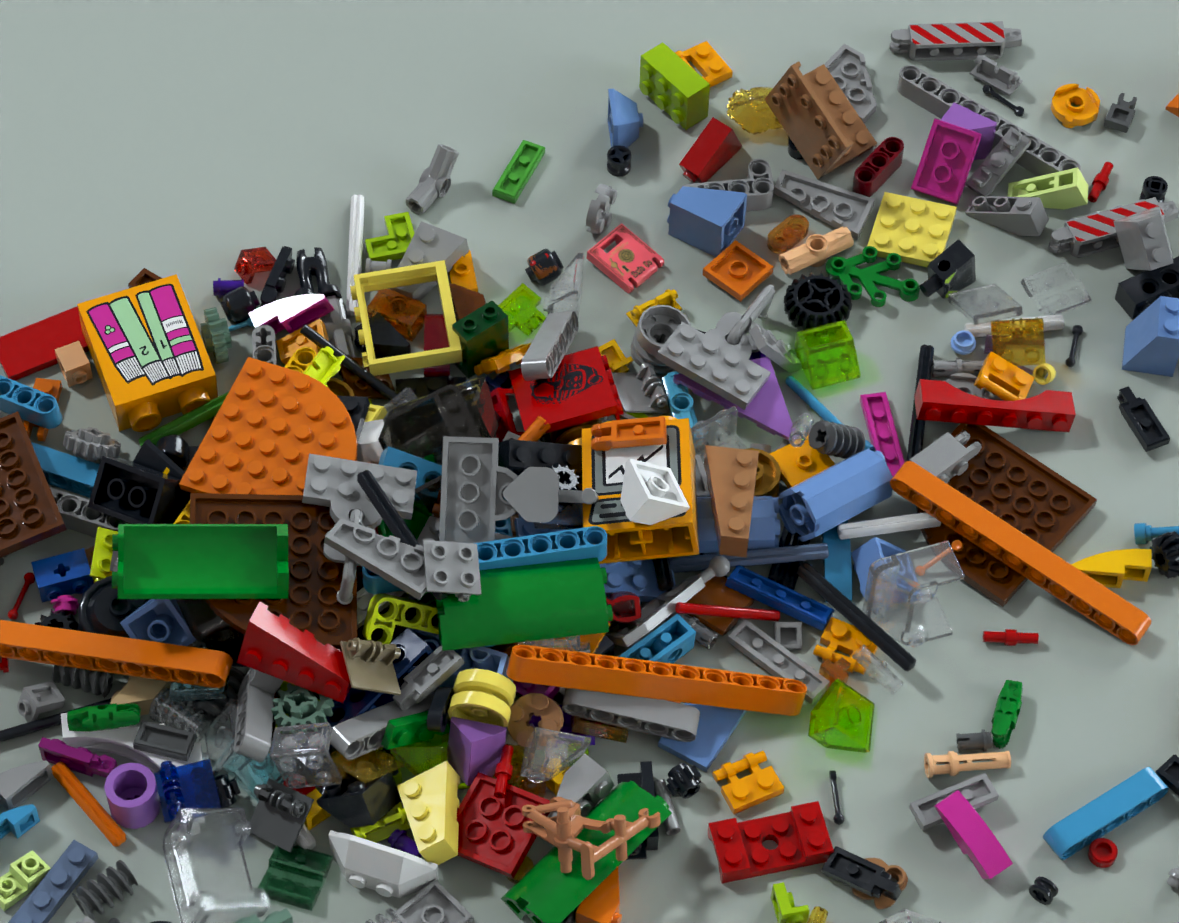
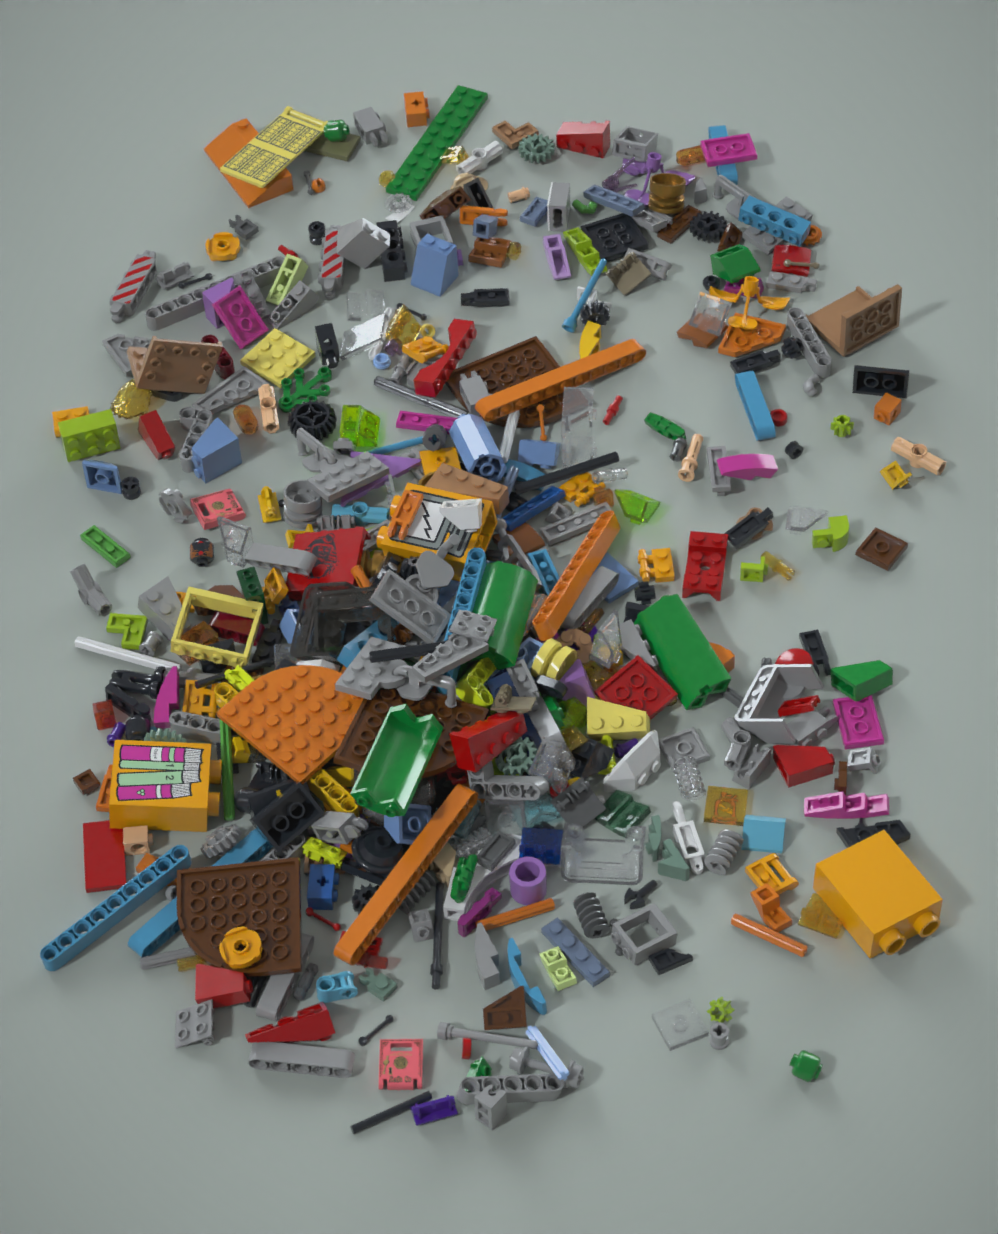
camera: 65 degrees left, 5 degrees down
dark pink plate [51,595,79,615] -> none
red bar [494,745,514,799] -> none
clear neon green hinge [498,283,546,336] -> none
nougat piece [522,796,661,880] -> none
red bar [675,602,780,621] -> none
orange plate [703,240,774,302] -> none
clear pin [788,413,814,447] -> none
black hinge [829,770,844,825] -> none

